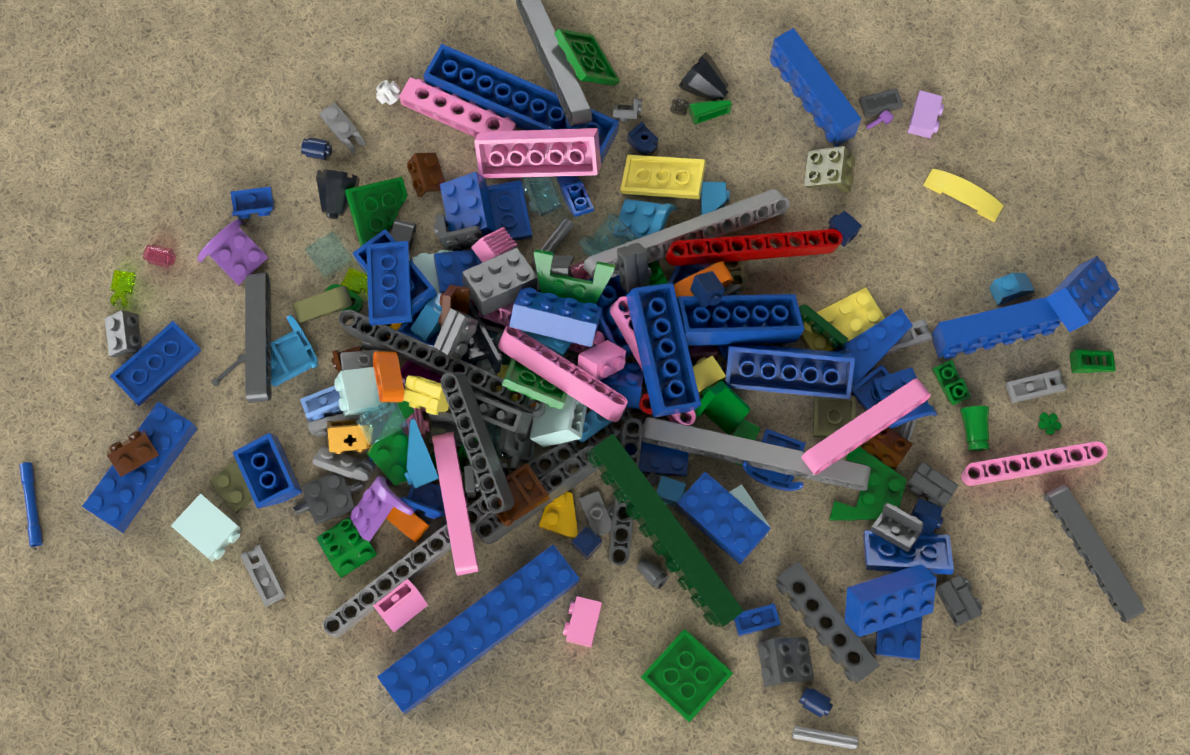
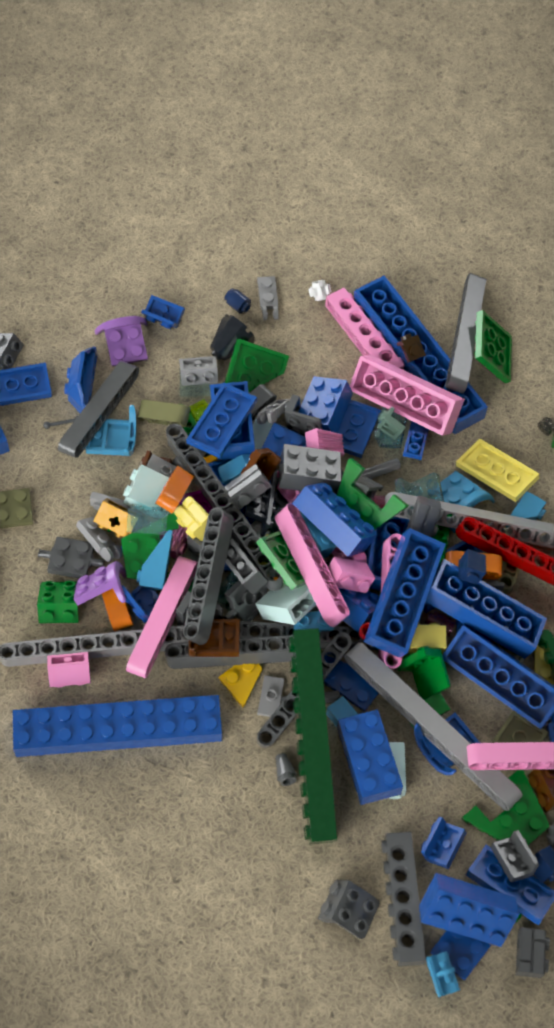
camera: 30 degrees right, 10 degrees down
clear neon green plate [110,270,136,307] -> none
clear pink brick [143,244,176,269] -> none
blue slope [232,433,303,509] -> none
light blue bracket [300,385,343,422] -> none
reddish brown bracket [407,153,445,197] -> none
bright pink brick [563,596,602,648] -> none
dark blue brick [572,526,602,560] -> none
dark grey bracket [613,94,642,122] -> none
dark blue brick [627,122,658,156] -> none
green plate [640,629,733,723] -> none
blue plate [733,604,781,637] -> none
light grey axle [792,726,858,749] -> none
dark blue brick [799,687,833,718] -> none
none -> blue wedge [64,347,97,413]
none -> light grey bracket [179,356,218,386]
none -> light grey hinge [256,399,290,424]
none -> sand green bracket [376,406,406,440]
none -> dark brown bracket [396,333,426,363]
none -> blue bracket [421,816,467,869]
none -> dark azure hips [426,951,460,997]

